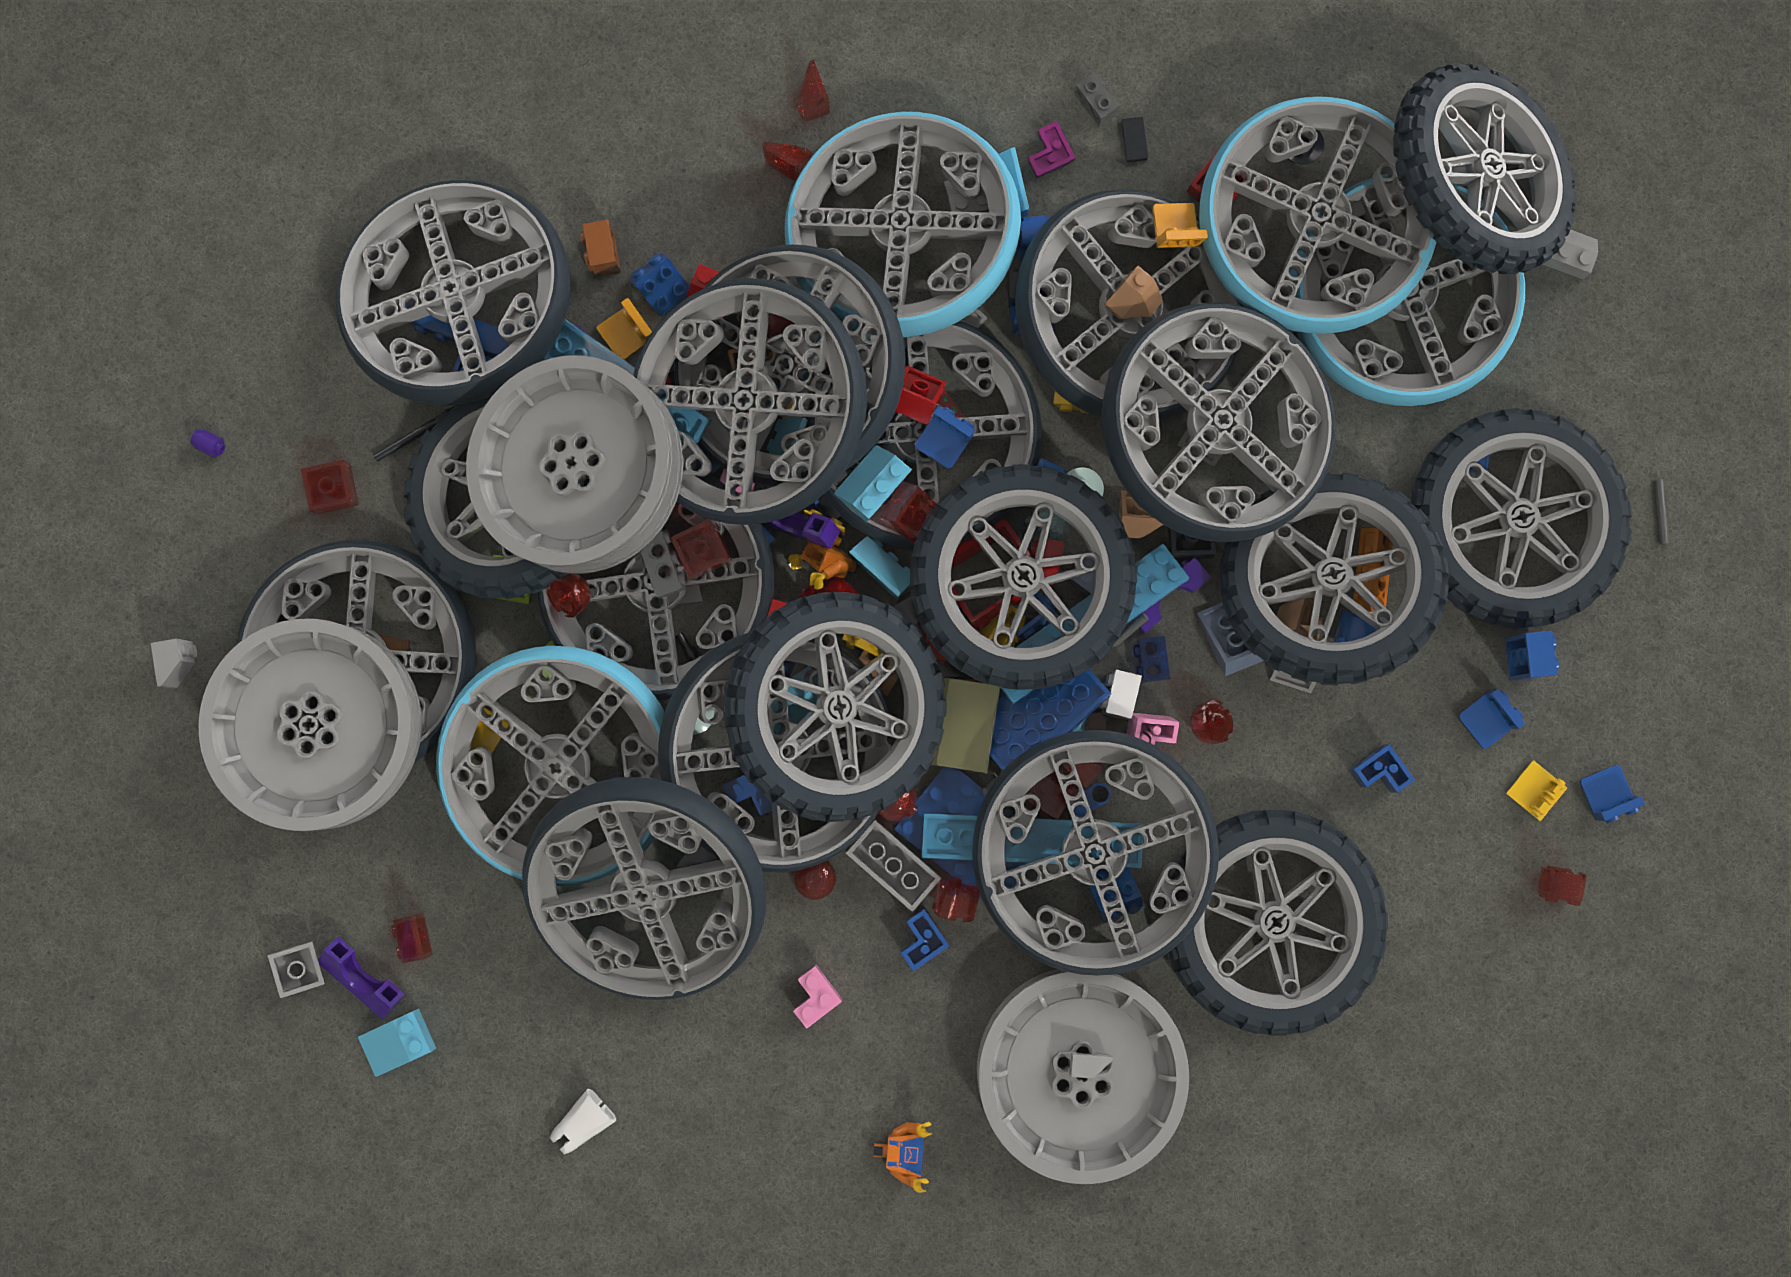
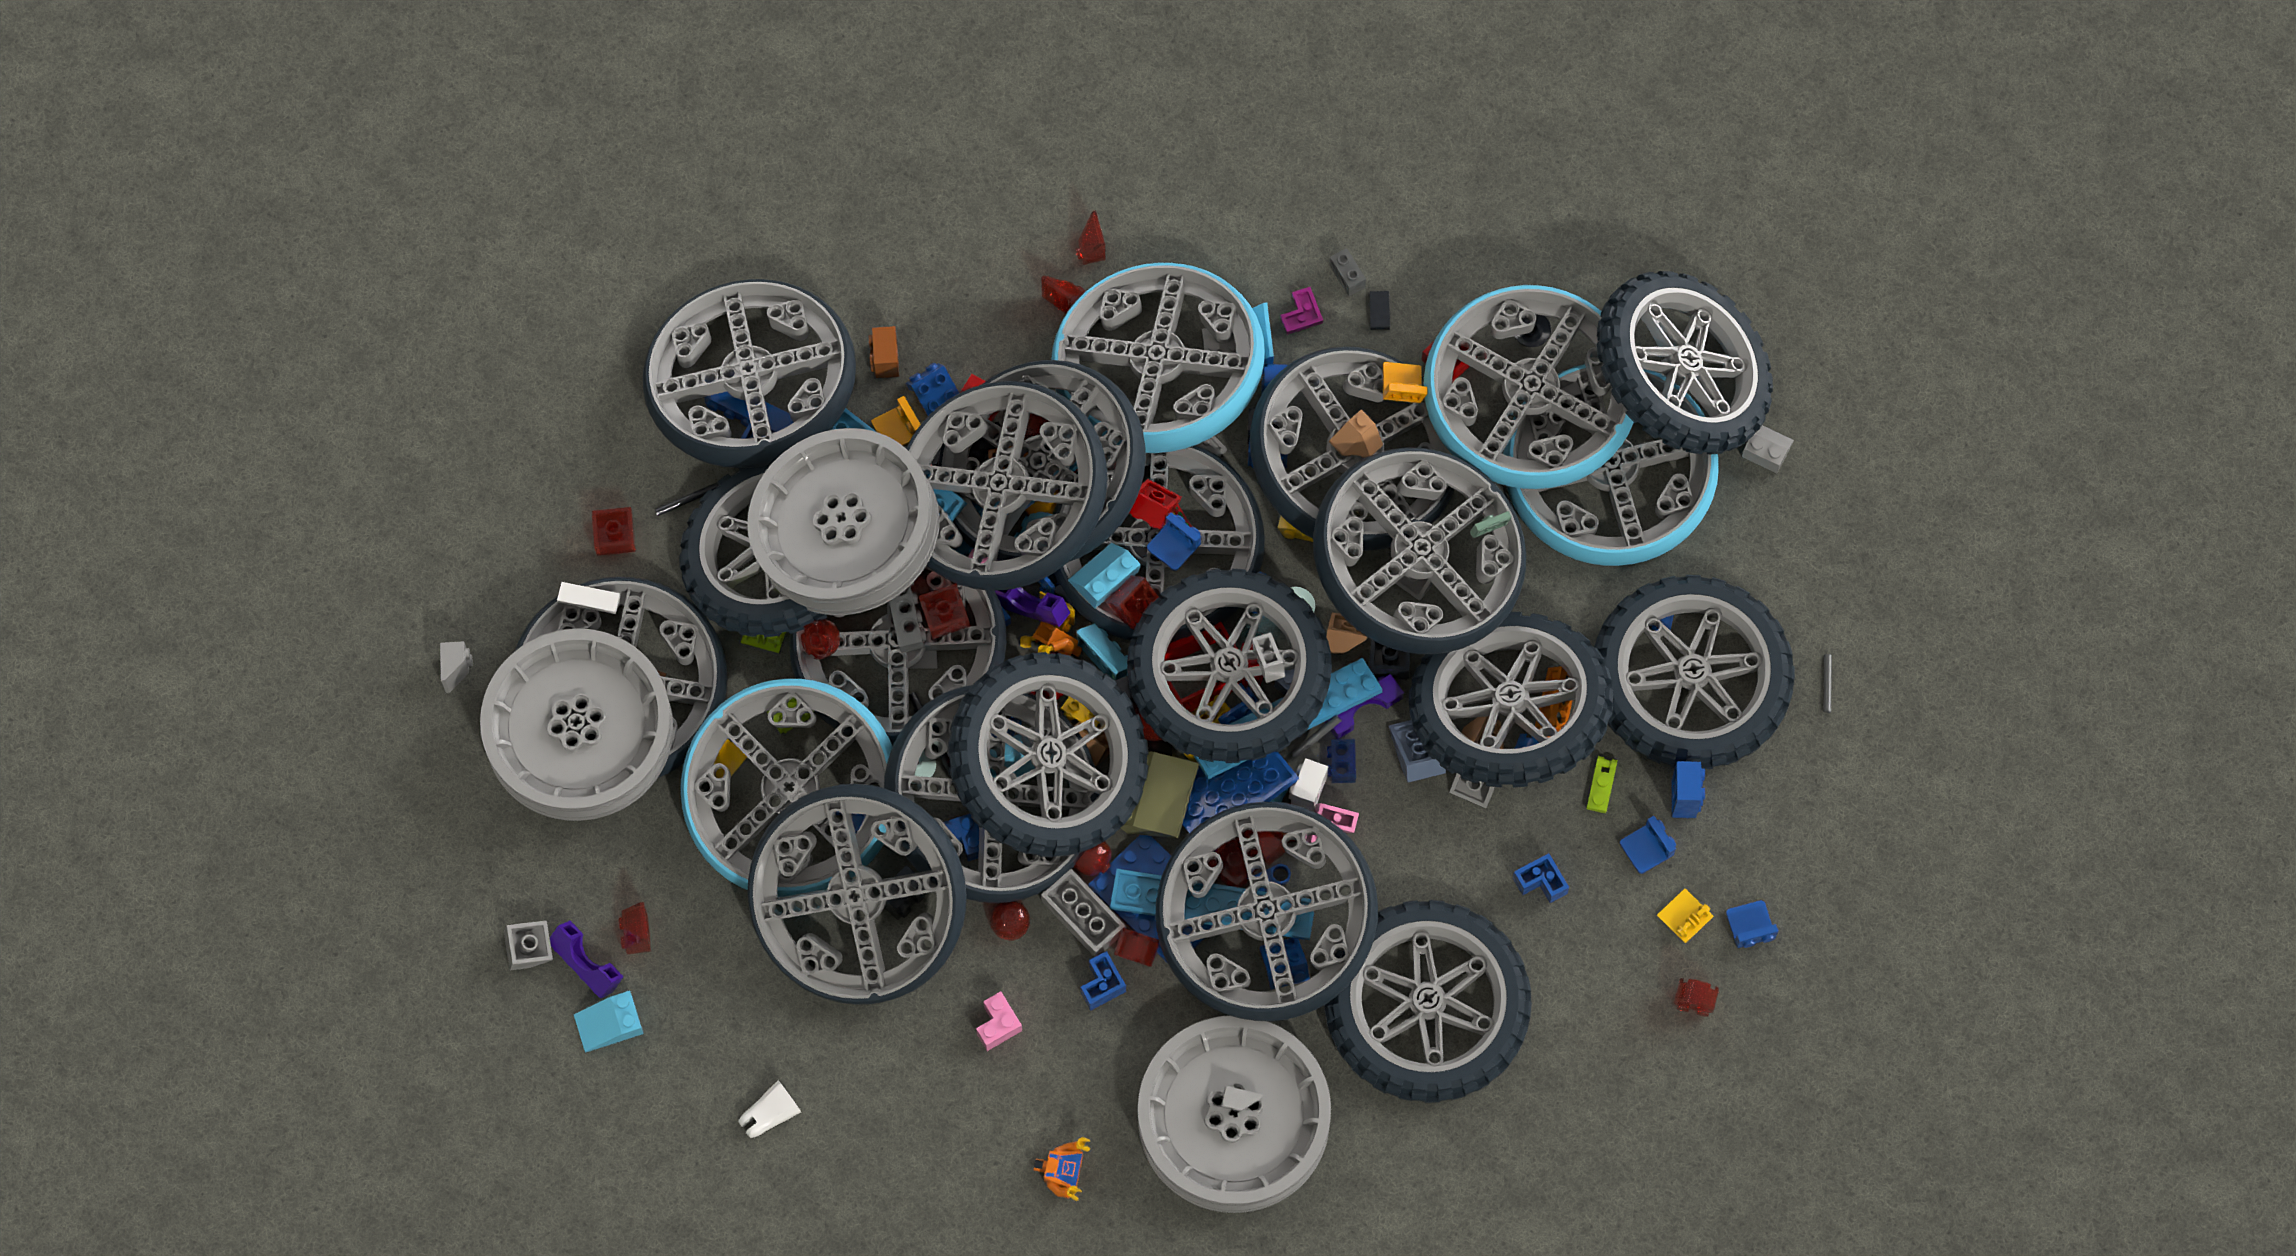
camera: 10 degrees right, 15 degrees down
dark purple brick [190,429,226,458] -> none
clear red cylinder [1190,700,1233,745] -> none
none -> white tile [557,582,620,614]
none -> light grey brick [1252,633,1285,683]
none -> sand green plate [1470,511,1512,538]
none -> lime plate [1587,756,1618,814]

